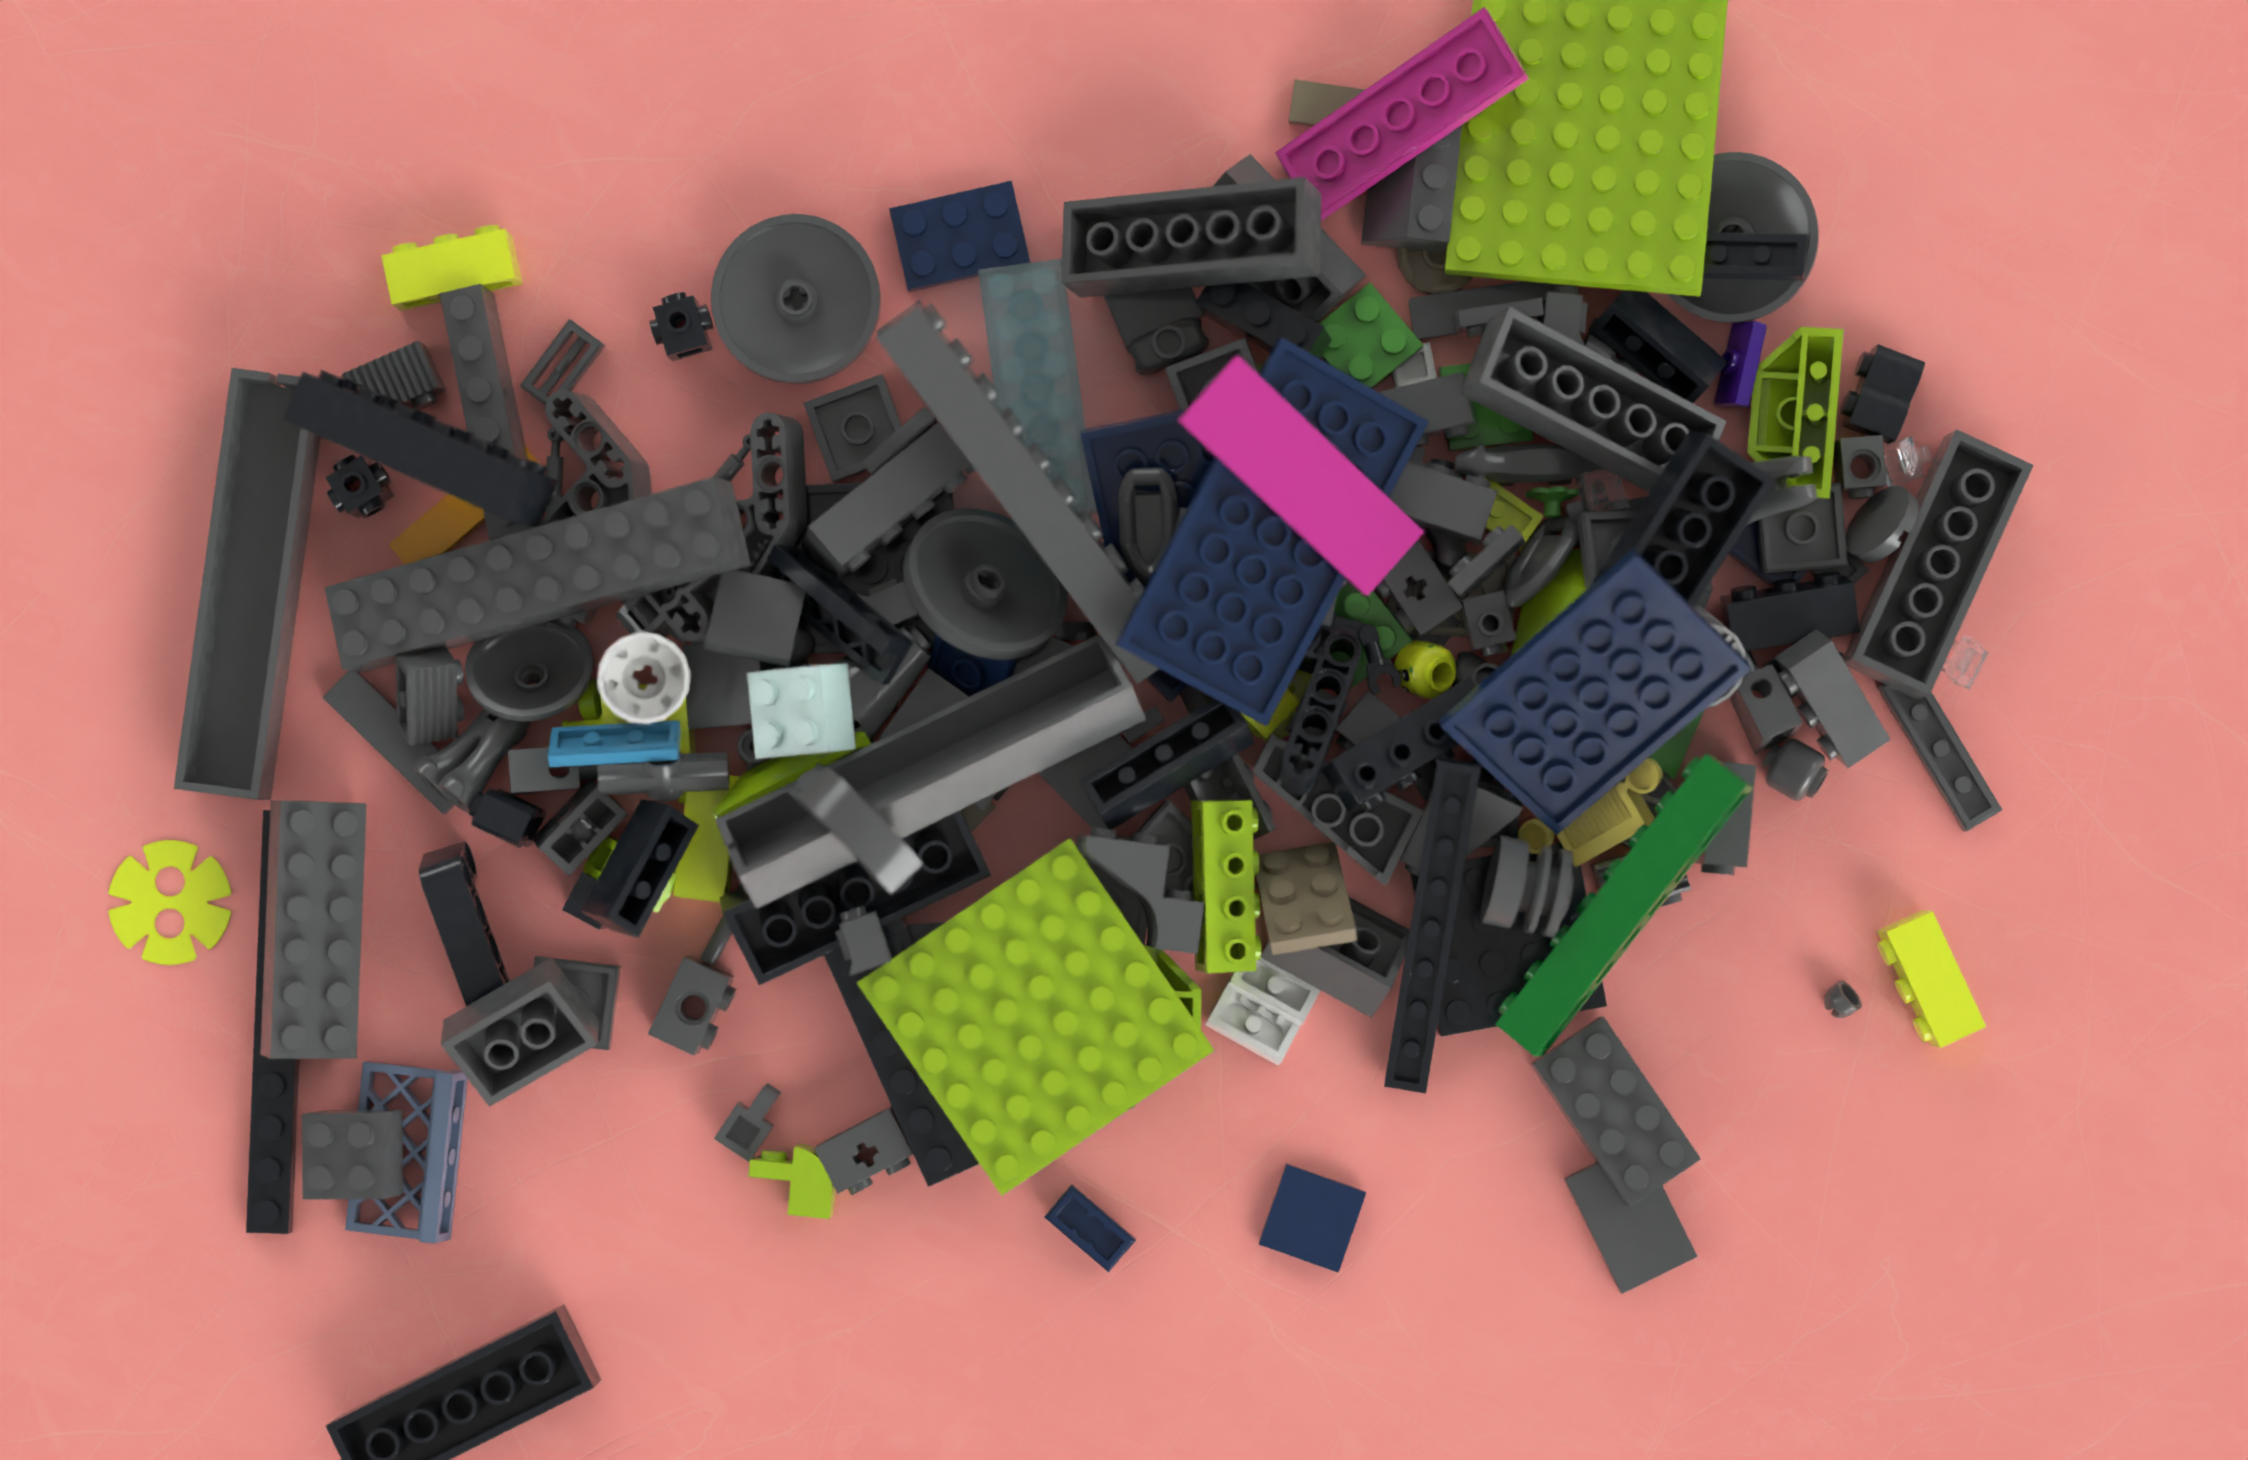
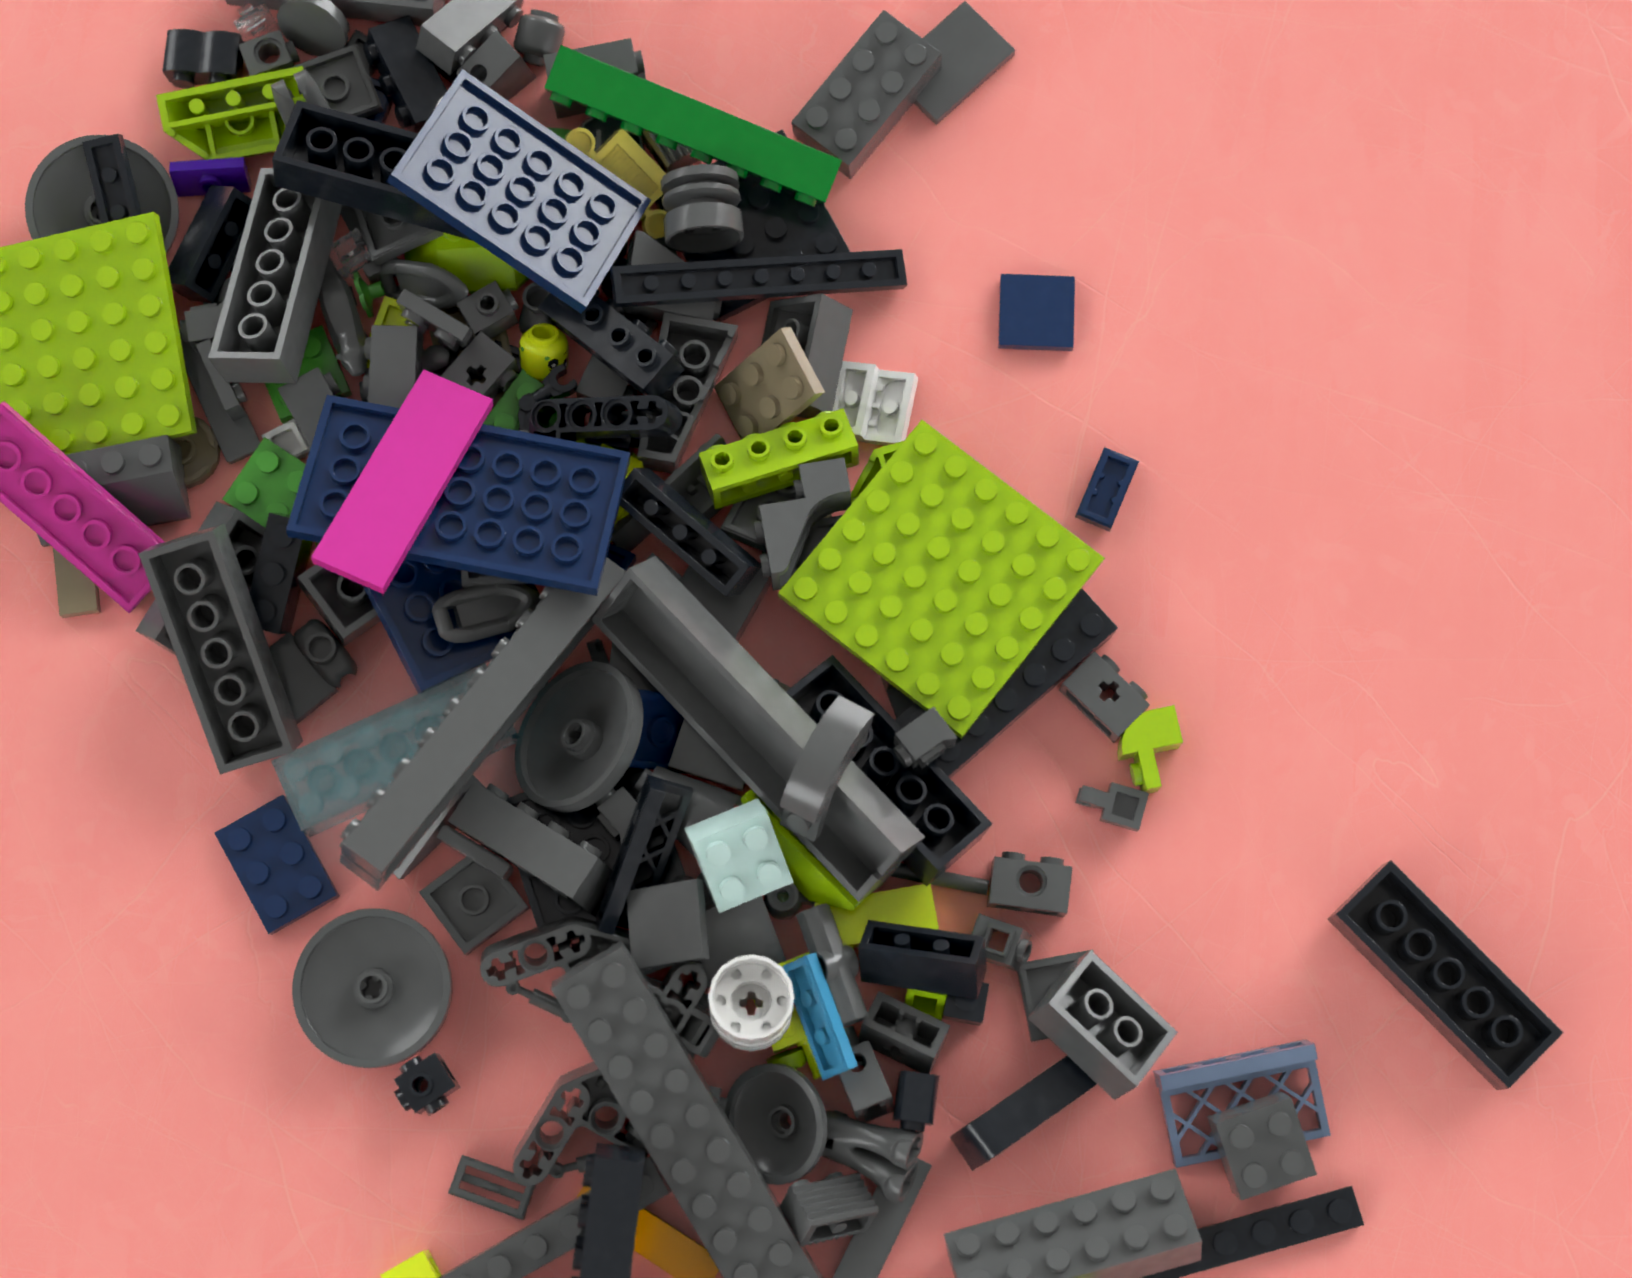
camera: 110 degrees left, 10 degrees down
none -> dark grey window [971,913,1032,972]

